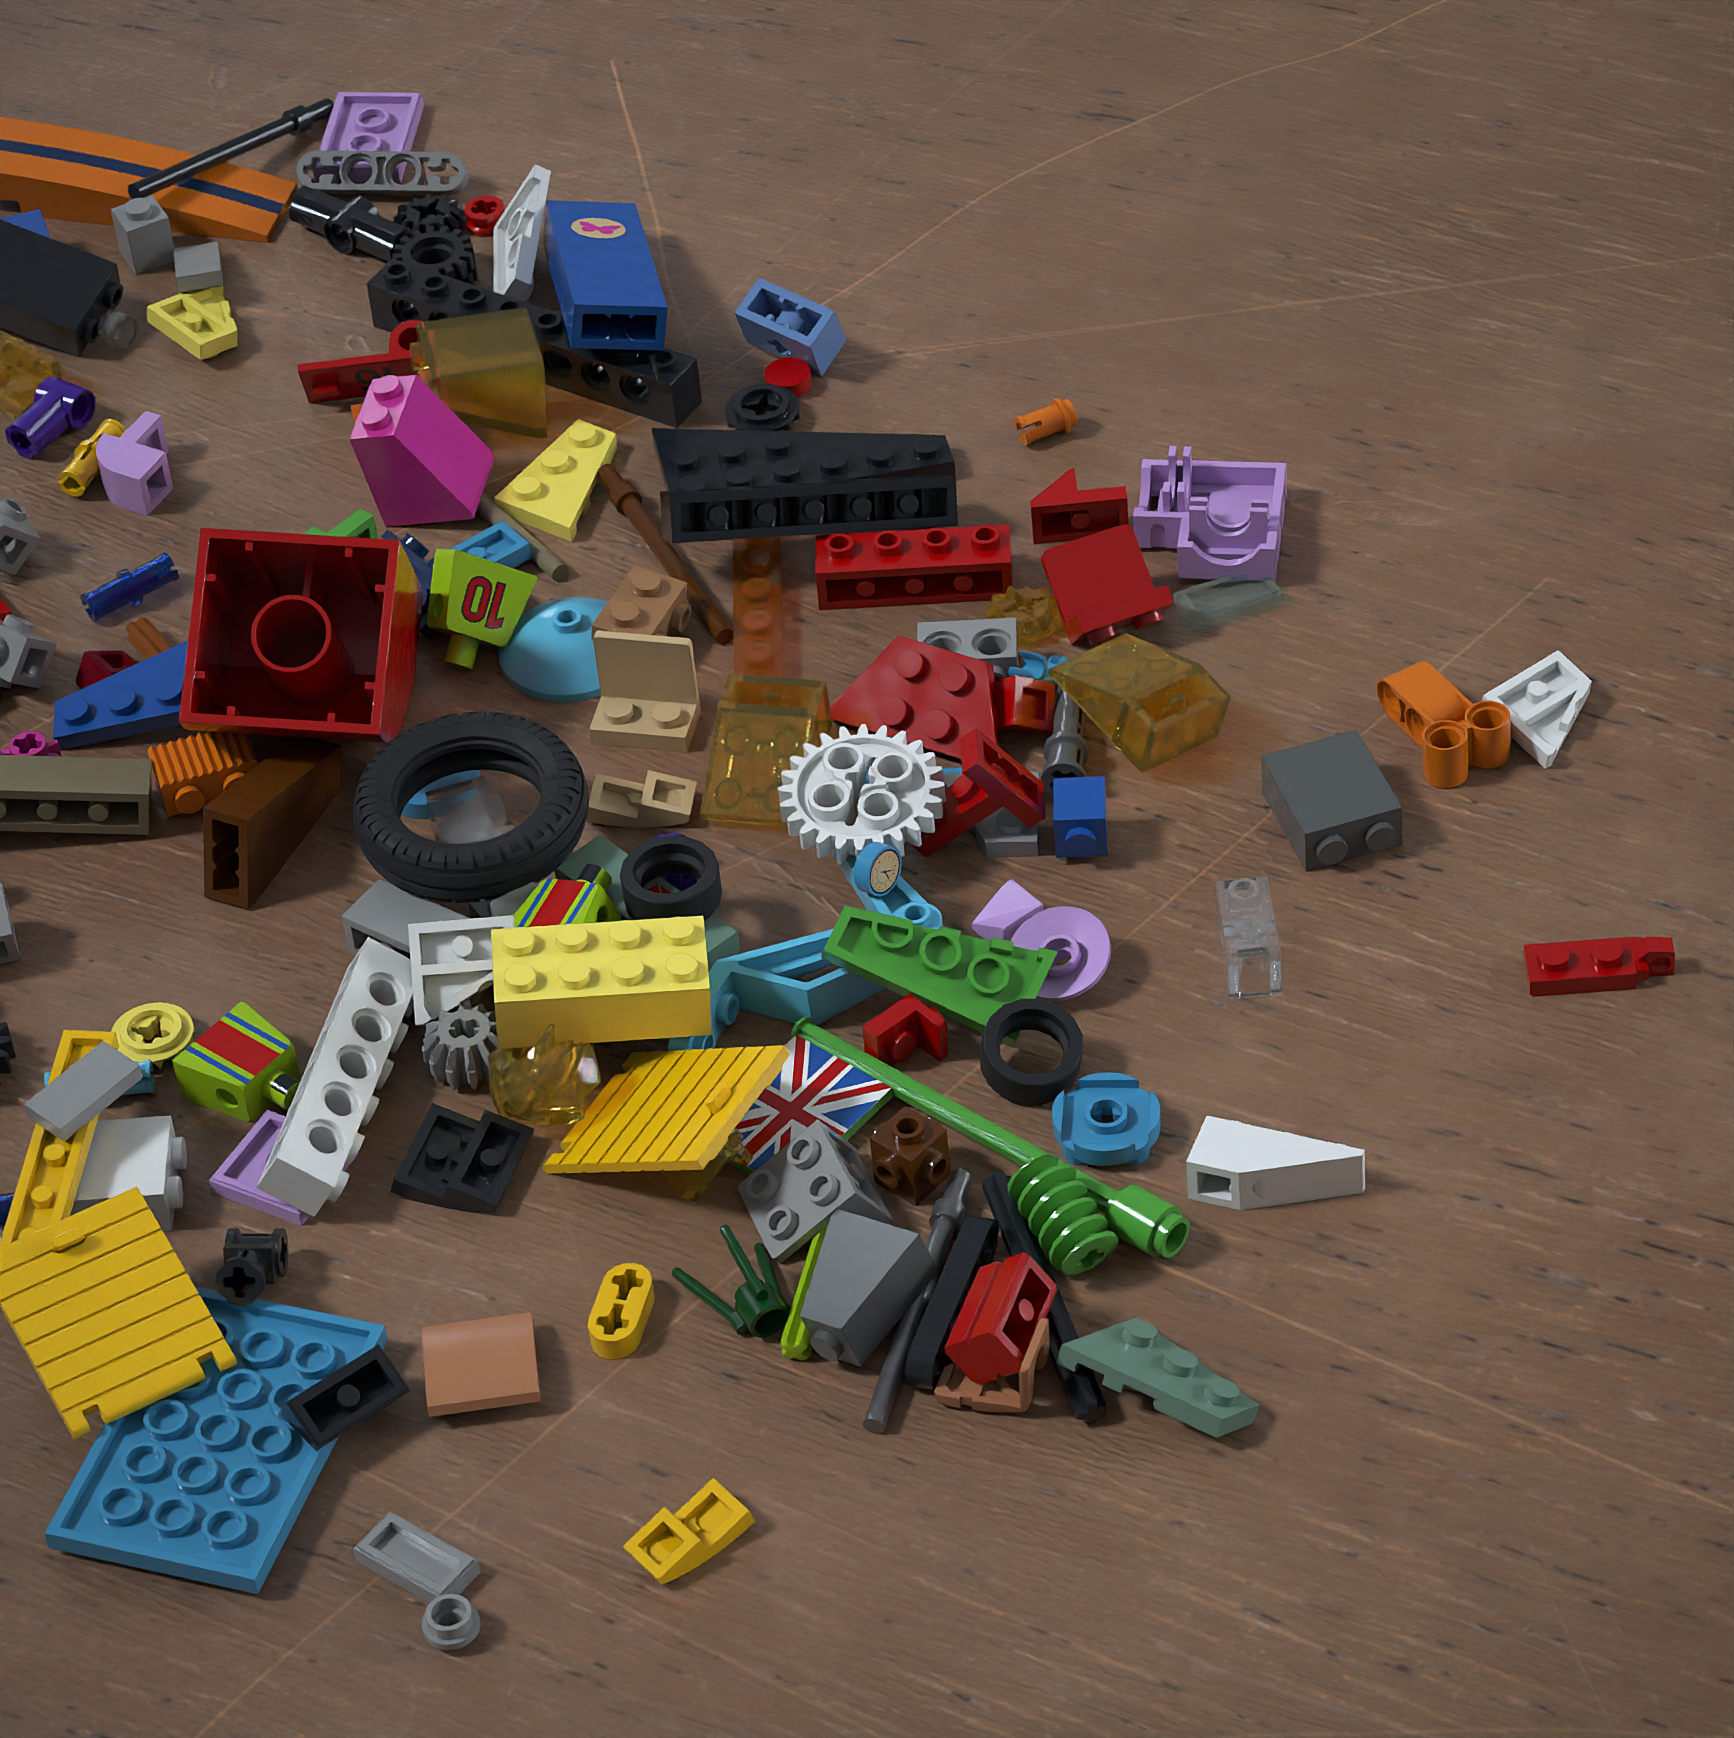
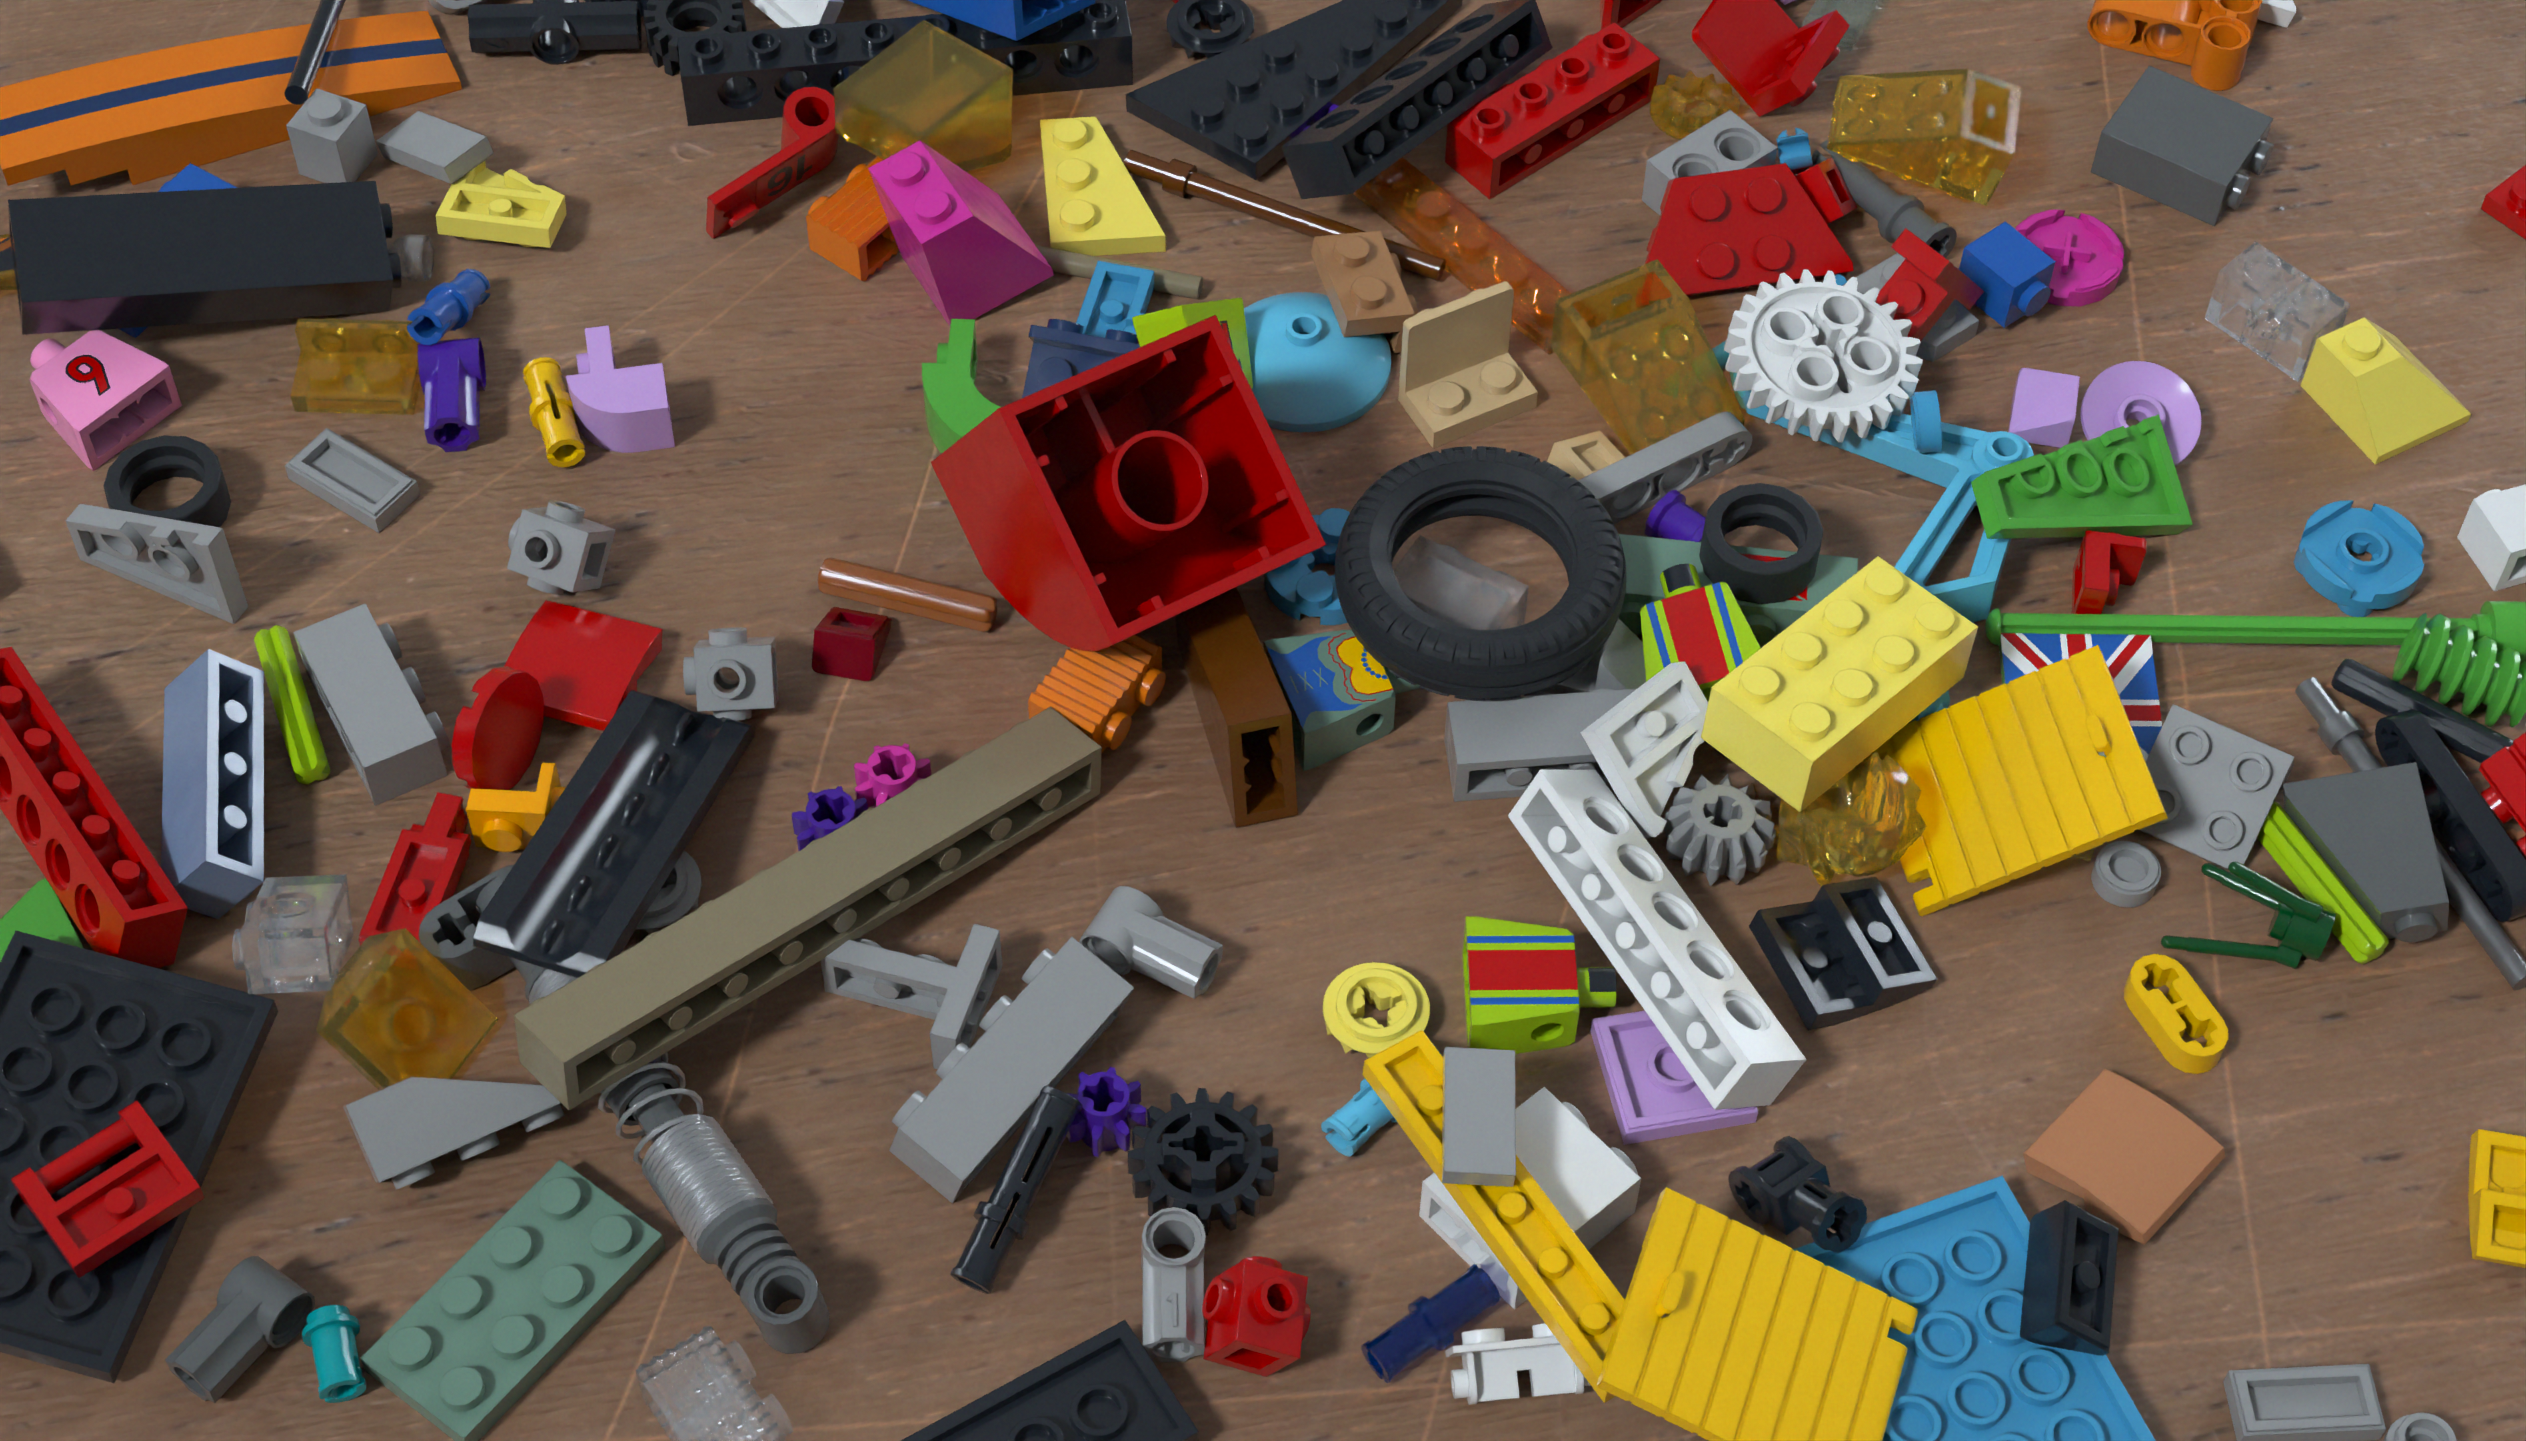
camera: 45 degrees left, 10 degrees up
blue wing [53,640,188,751] -> none
clear blue pin [80,552,179,623] -> none
reddish brown brick [870,1106,951,1206] -> none
black tyre [980,998,1083,1105] -> none
none -> blue pin [407,269,491,345]
none -> light grey piece [1079,886,1223,999]
none -> torso [1264,629,1420,771]
none -> light grey beam [1578,412,1752,524]
none -> dark pink tile [2015,210,2124,306]
none -> light grey tile [2091,841,2161,908]
none -> light yellow slope [2301,317,2471,465]

